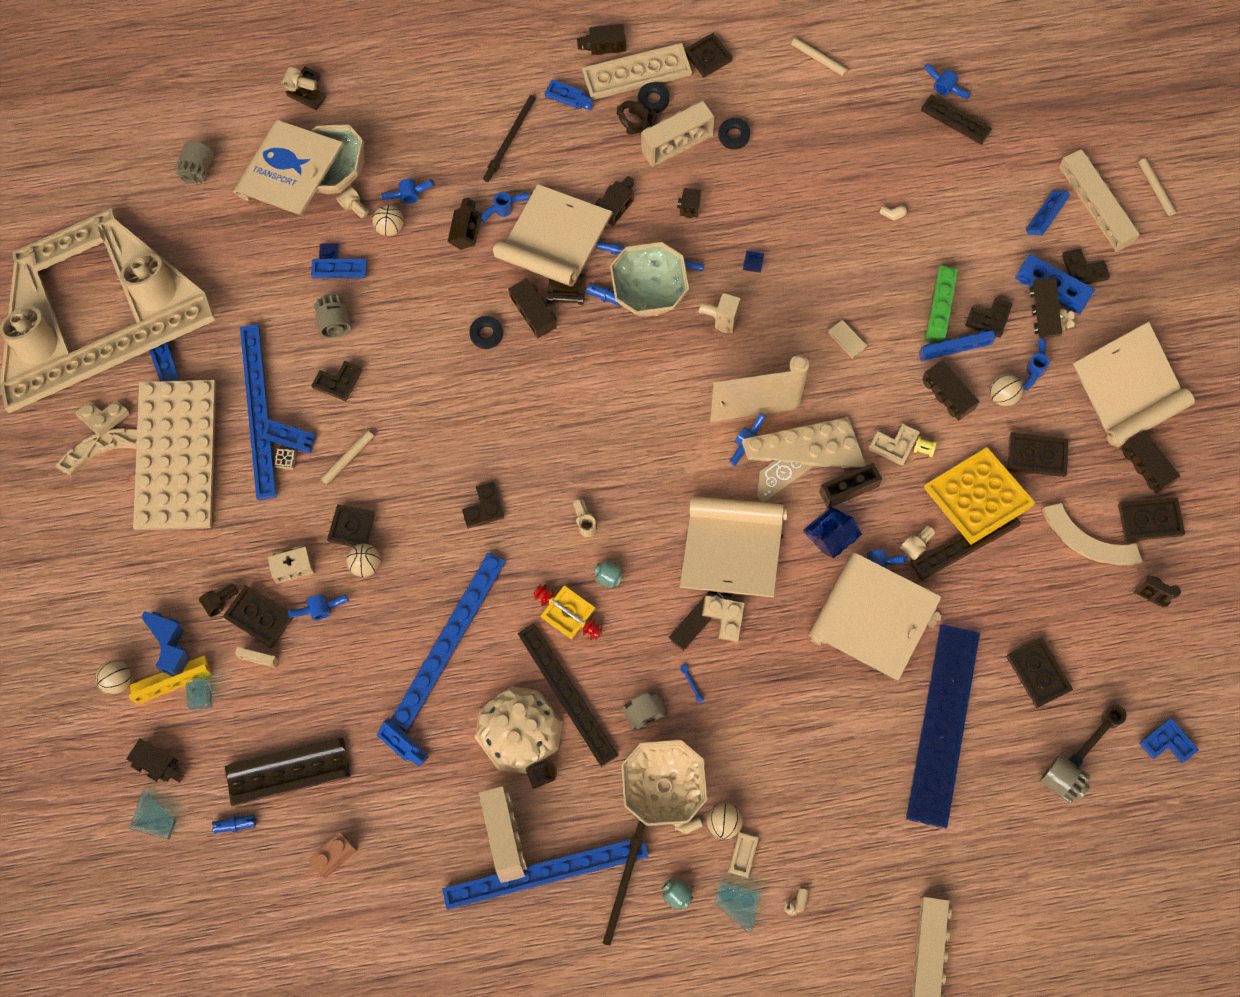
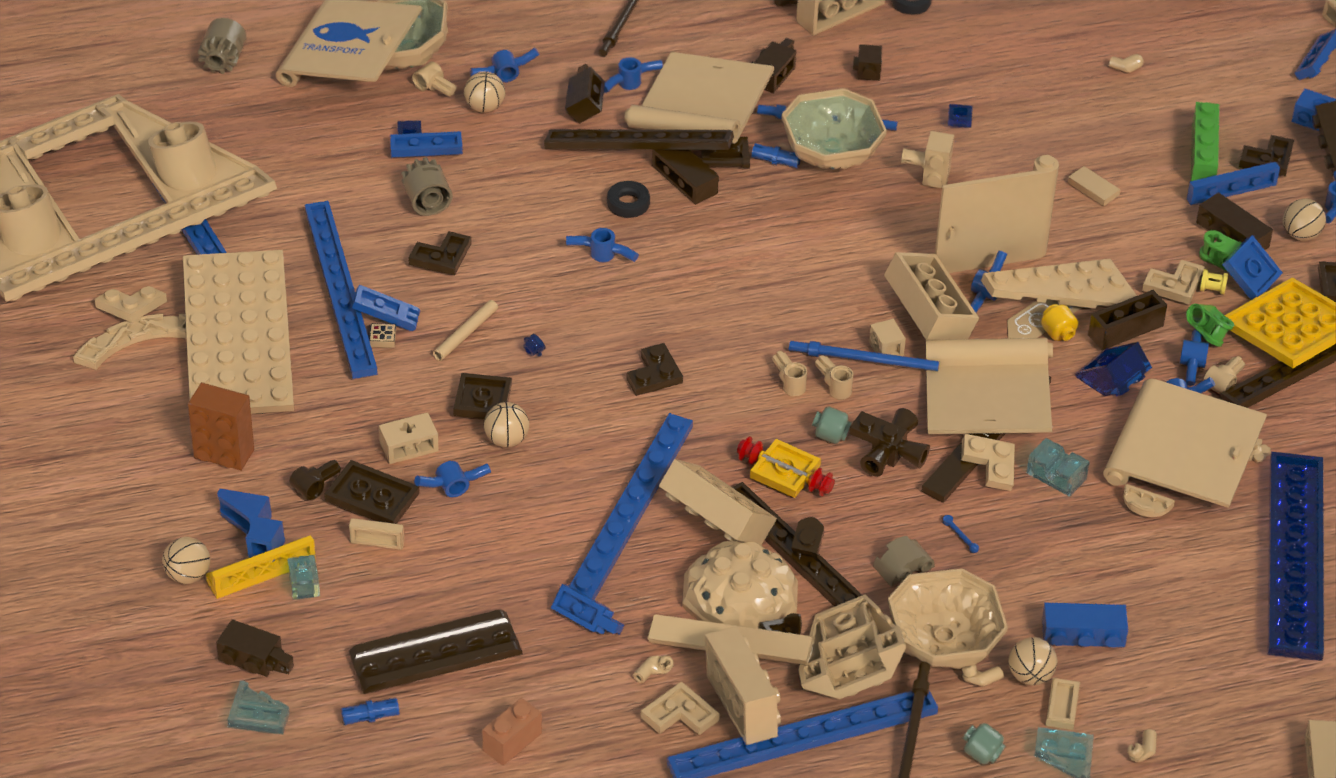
camera: 10 degrees left, 25 degrees down
none -> dark orange brick [188,382,254,471]
none -> clear blue plate [523,333,546,357]
none -> dark brown tile [544,129,734,150]
none -> blue piece [566,228,639,262]
none -> tan arm [633,655,674,683]
none -> tan plate [641,682,720,735]
none -> tan tile [648,614,813,665]
none -> tan brick [659,459,777,545]
none -> blue bar [789,341,940,371]
none -> dark brown plate [791,517,824,557]
none -> tan wedge [799,594,906,699]
none -> tan axle [815,355,853,400]
none -> dark brown brick [849,408,930,477]
none -> tan brick [869,319,906,356]
none -> tan brick [884,252,979,340]
none -> clear light blue brick [1026,438,1090,497]
none -> yellow head [1041,304,1078,341]
none -> blue brick [1042,602,1128,648]
none -> tan plate [1123,483,1175,517]
none -> blue piece [1180,329,1209,386]
none -> bright green piece [1186,304,1234,347]
none -> bright green piece [1199,230,1242,272]
none -> blue plate [1222,235,1283,300]

